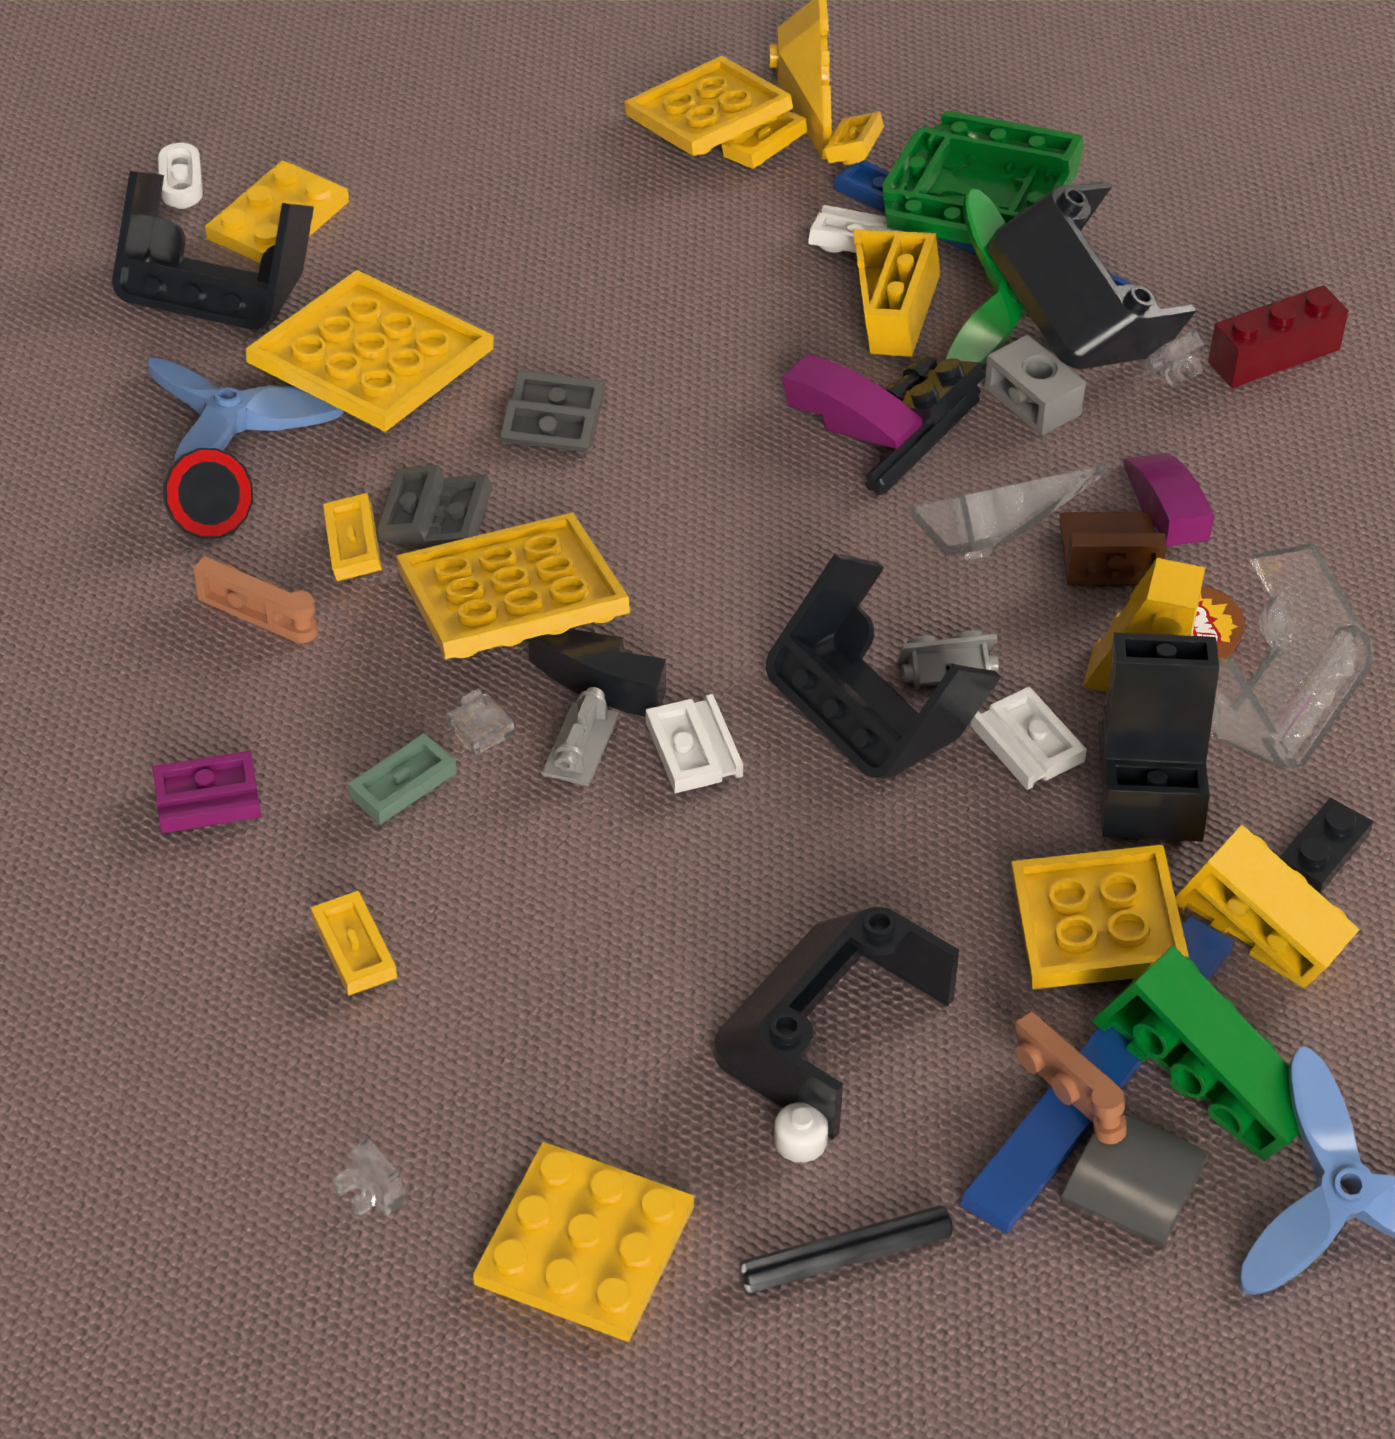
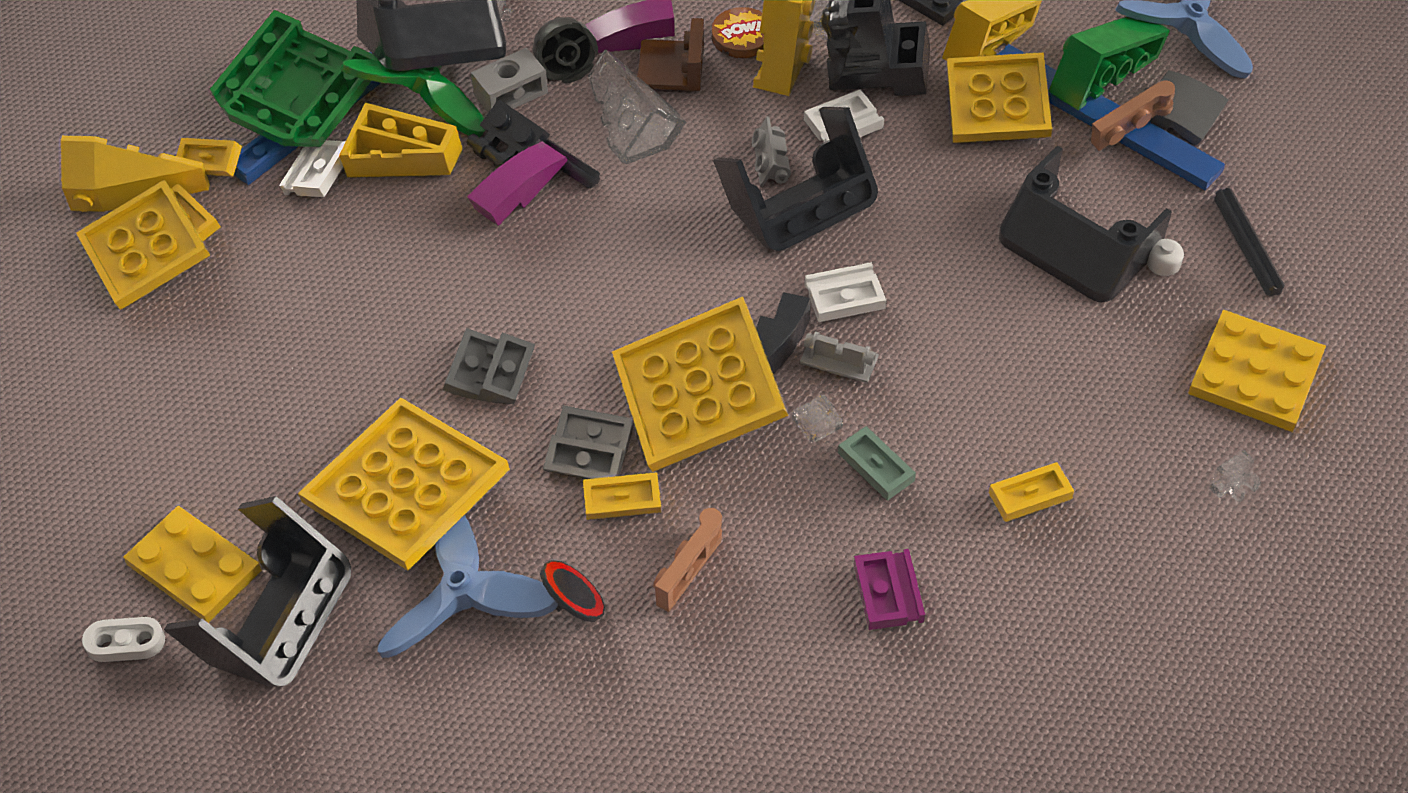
camera: 85 degrees left, 5 degrees up
none -> pearl dark grey cylinder [533,17,598,83]

